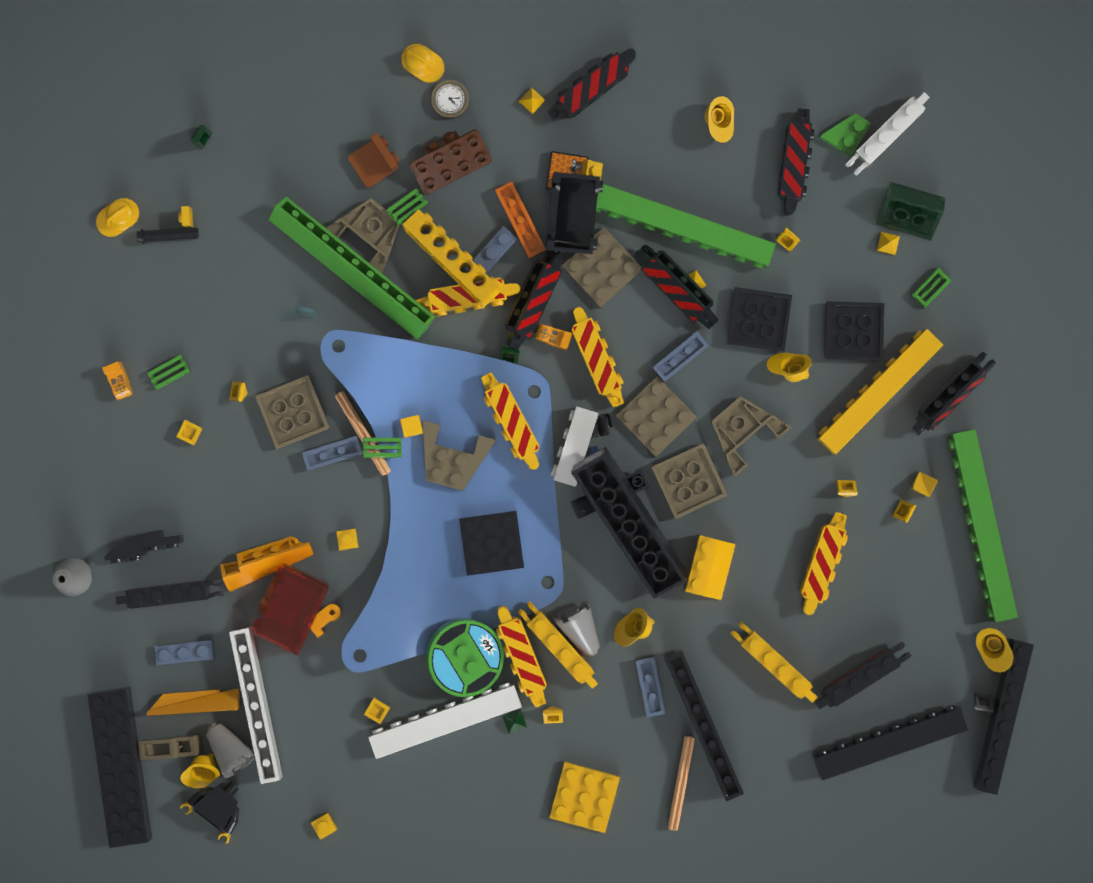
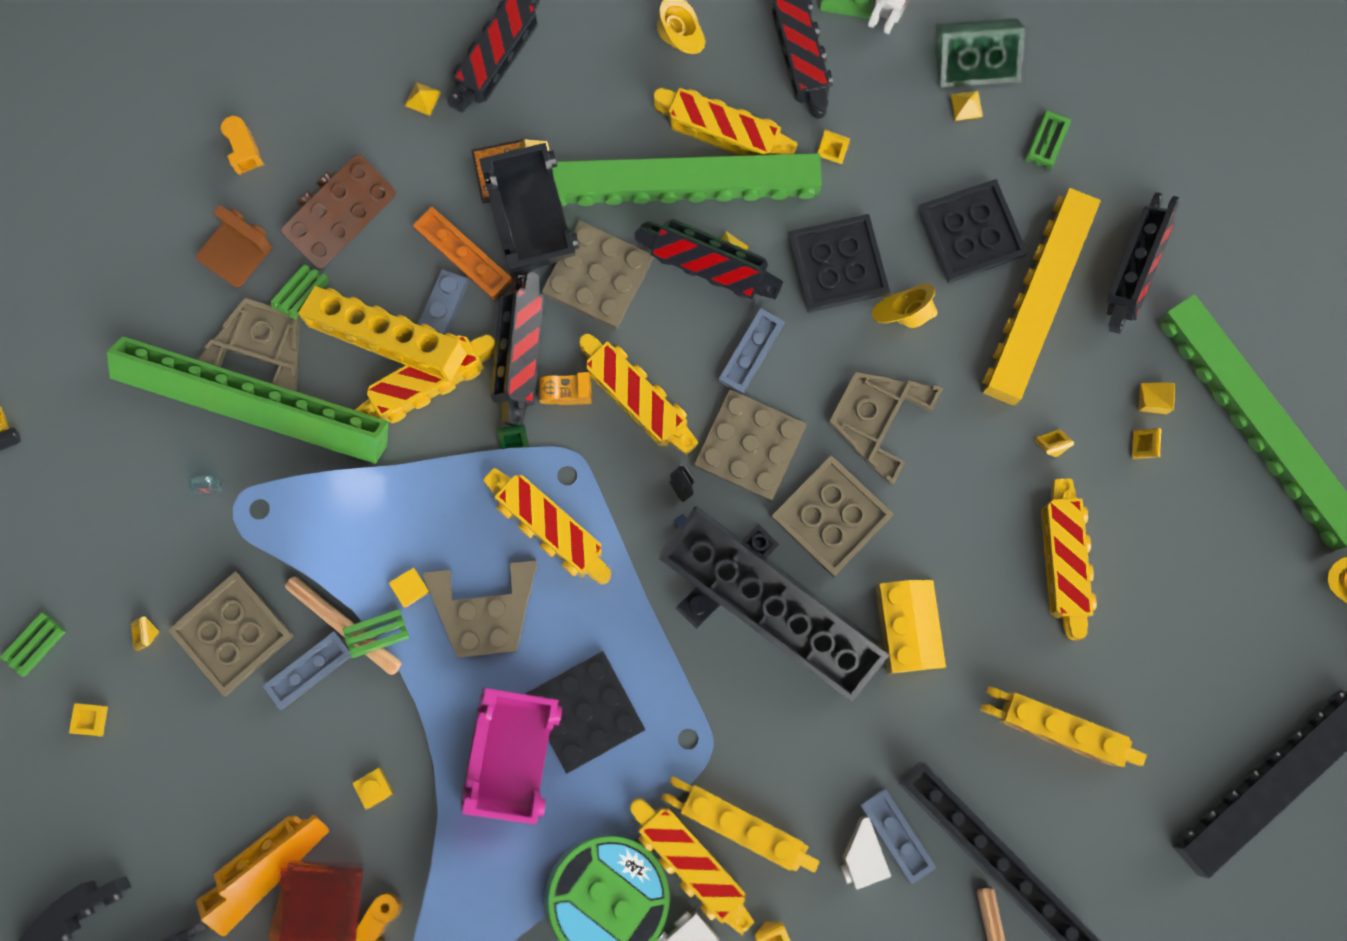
camera: 20 degrees left, 10 degrees down
yellow piece [401,44,444,83] -> none
tile [431,80,469,118] -> none
white brick [551,406,598,487] -> none
light grey cone [554,601,600,657] -> none
yellow piece [614,607,655,647] -> none
black hinge [814,642,912,709] -> none
none -> light orange leg [221,116,264,175]
none -> dark pink windscreen [460,687,562,825]
none -> yellow hinge [653,87,798,156]
none -> white slope [840,815,891,889]

